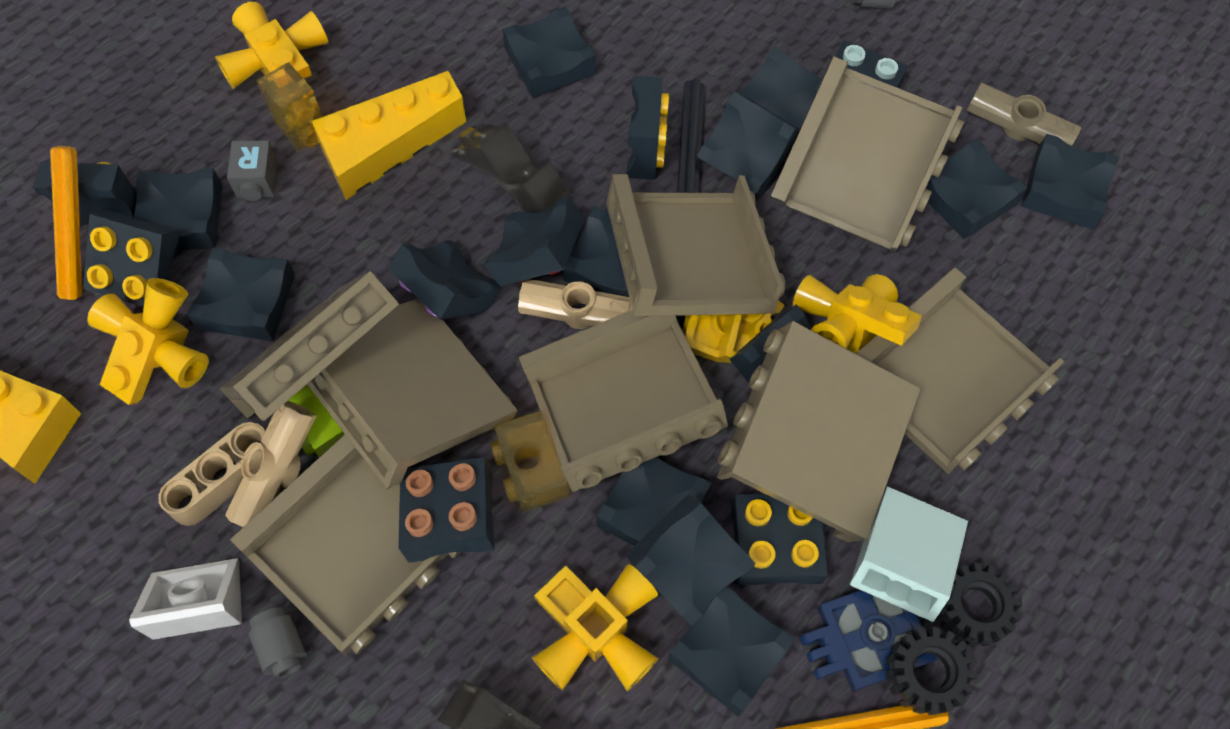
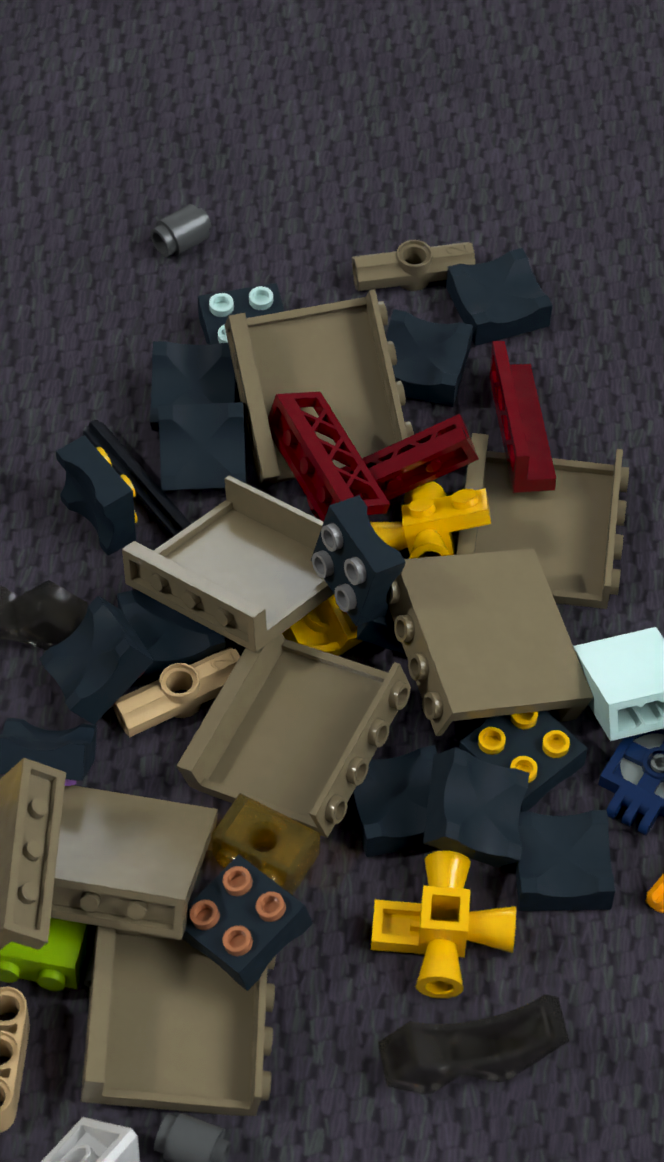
camera: 40 degrees left, 10 degrees down
tan piece [225,401,316,527] -> none
none -> dark red fence [268,391,390,521]
none -> dark red fence [306,414,479,520]
none -> black brick [311,495,406,626]
none -> dark red fence [489,341,556,493]

